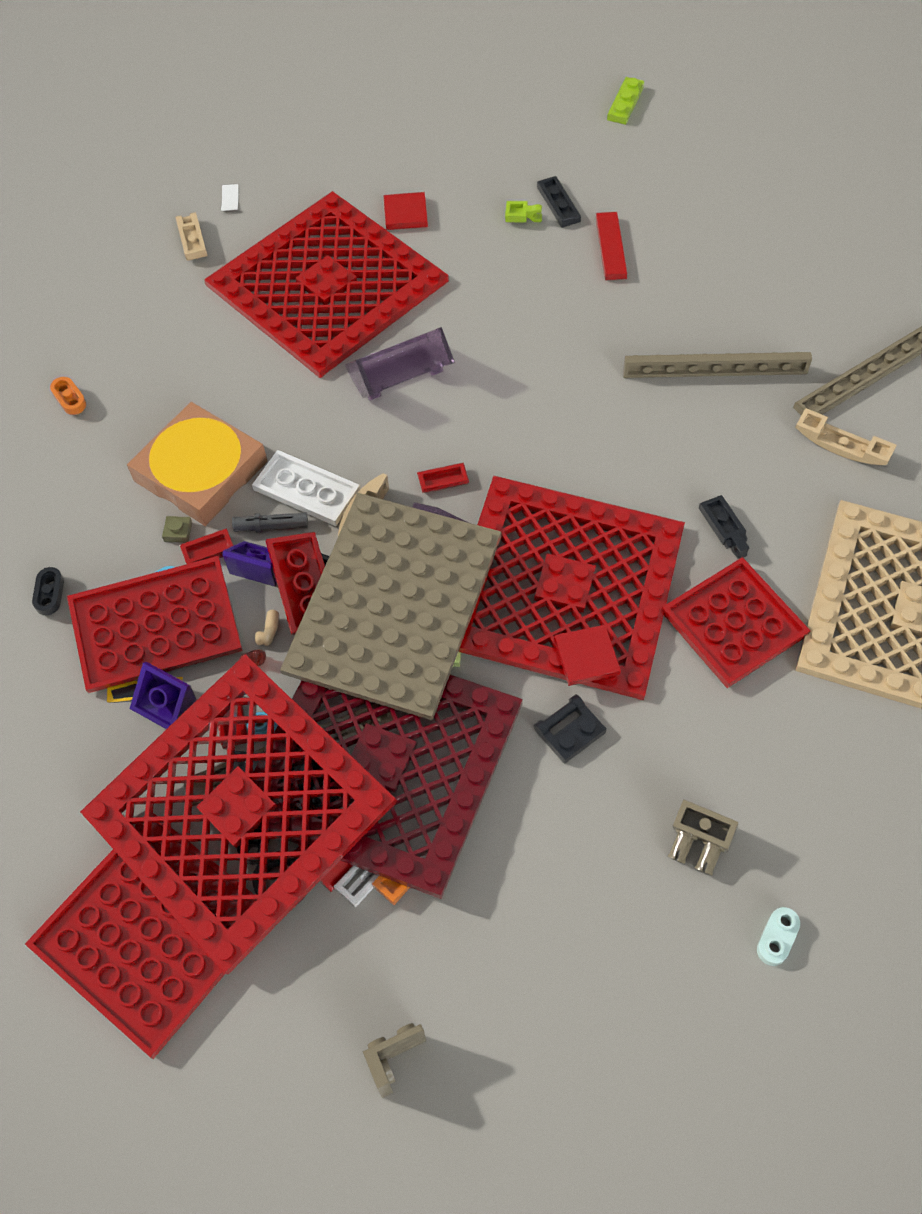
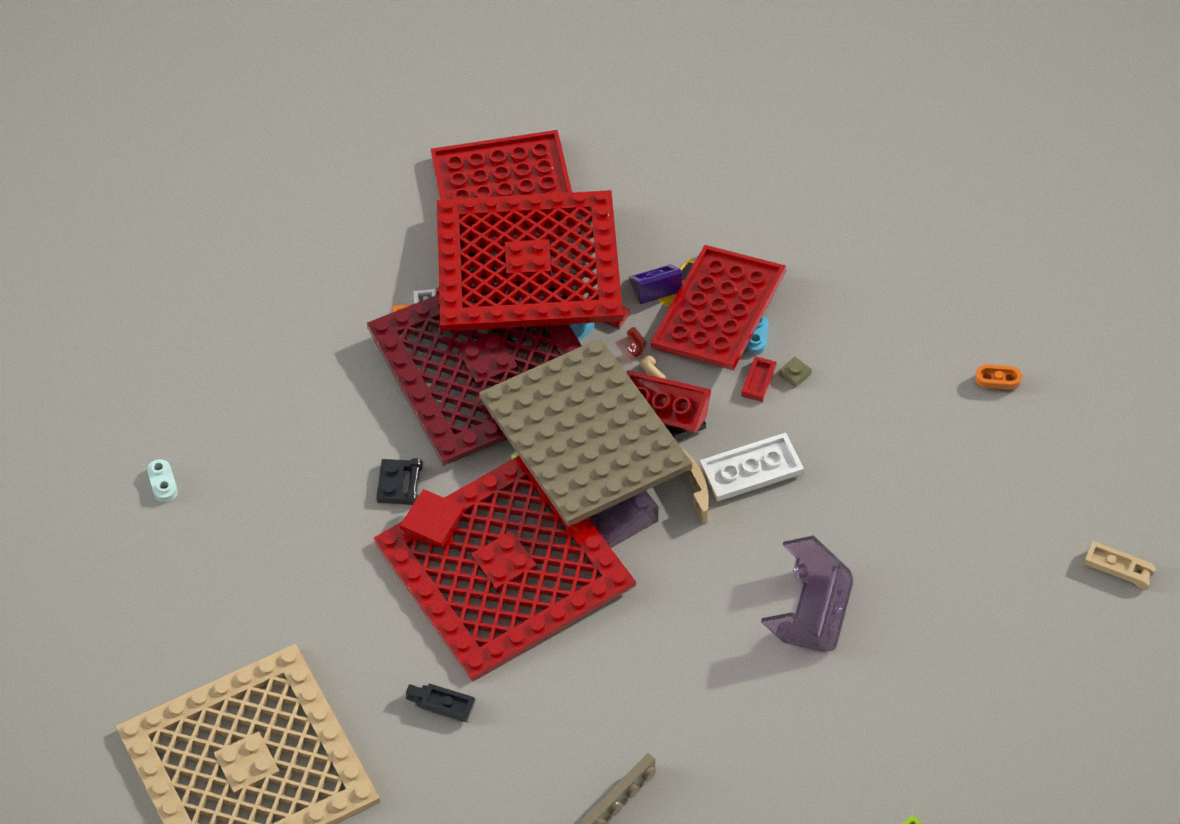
camera: 130 degrees right, 5 degrees down
black plate [32,567,64,616] -> none
tile [127,402,268,526] -> none
red plate [204,191,449,378] -> none
white sticker [221,184,238,211] -> none
dark purple slope [223,541,277,587] -> none
dark grey pin [232,512,308,533] -> none
dark tan bracket [362,1023,426,1098] -> none
red tile [383,192,428,230] -> none
red tile [417,462,469,493] -> none
red plate [662,557,811,688] -> none
dark tan brick [667,799,738,876] -> none

